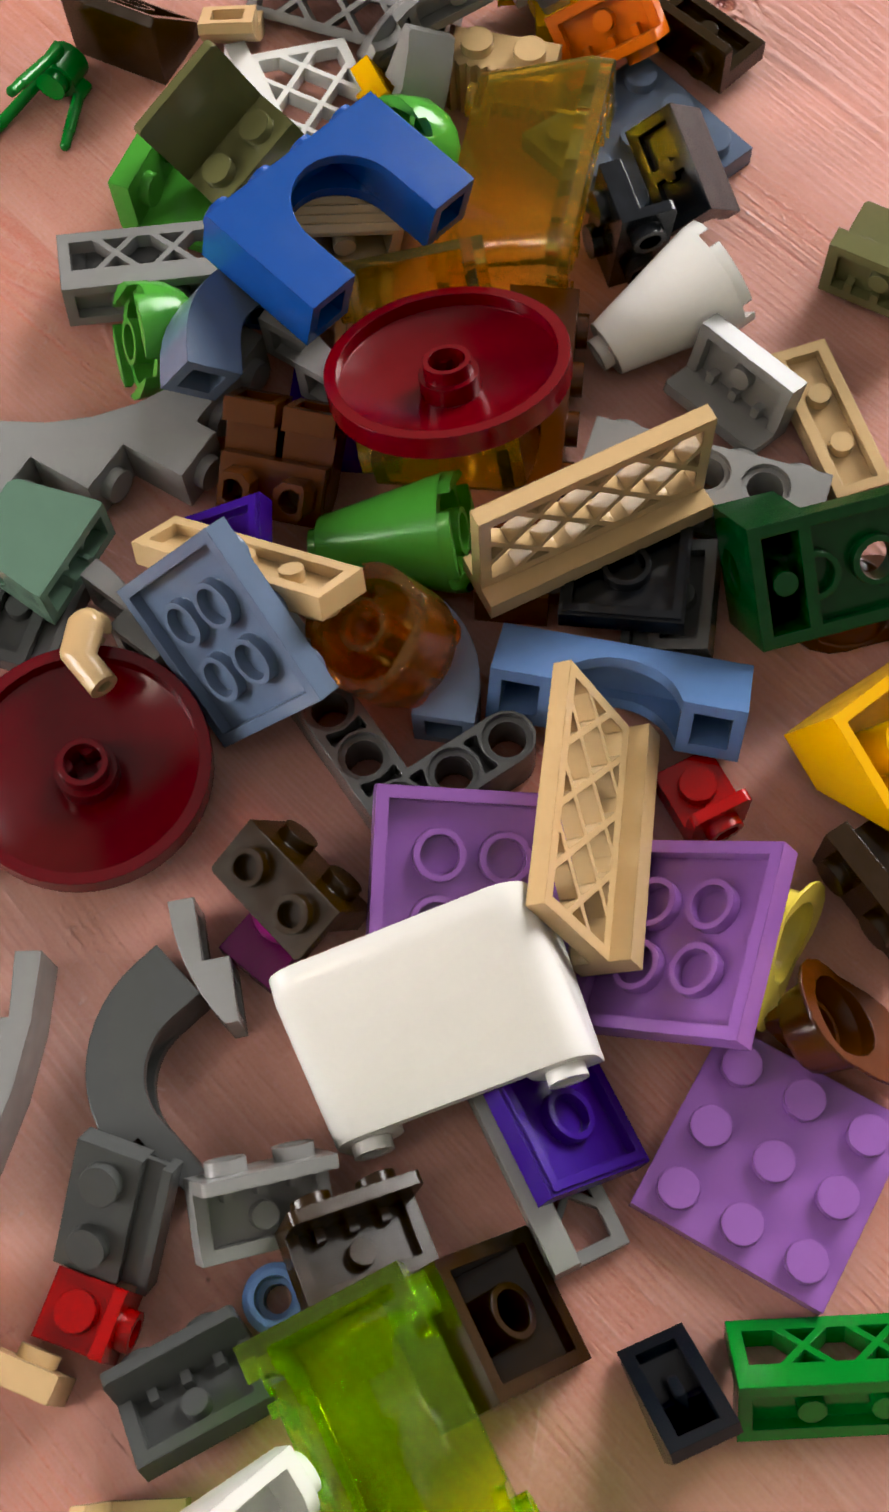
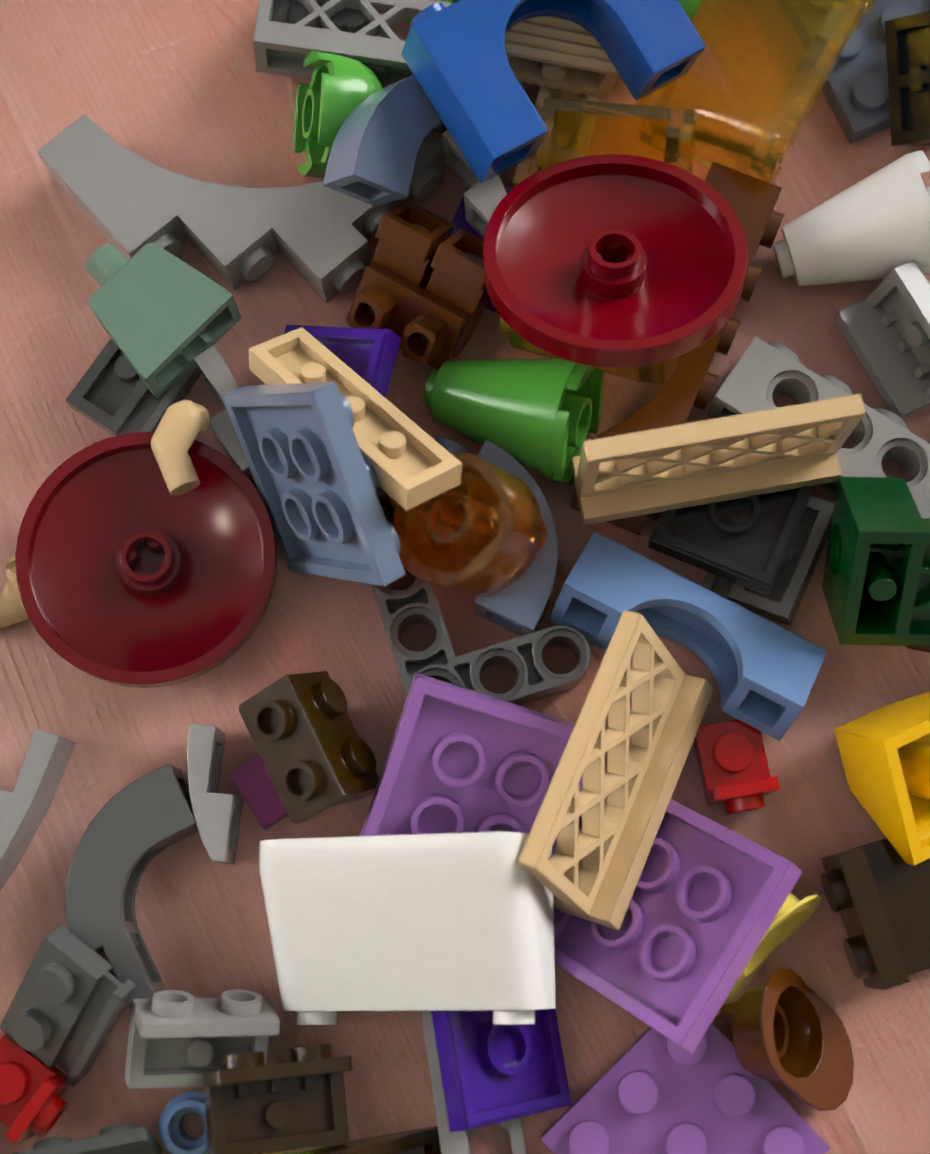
camera: 15 degrees right, 10 degrees up
black bracket [582,158,677,288] -> none

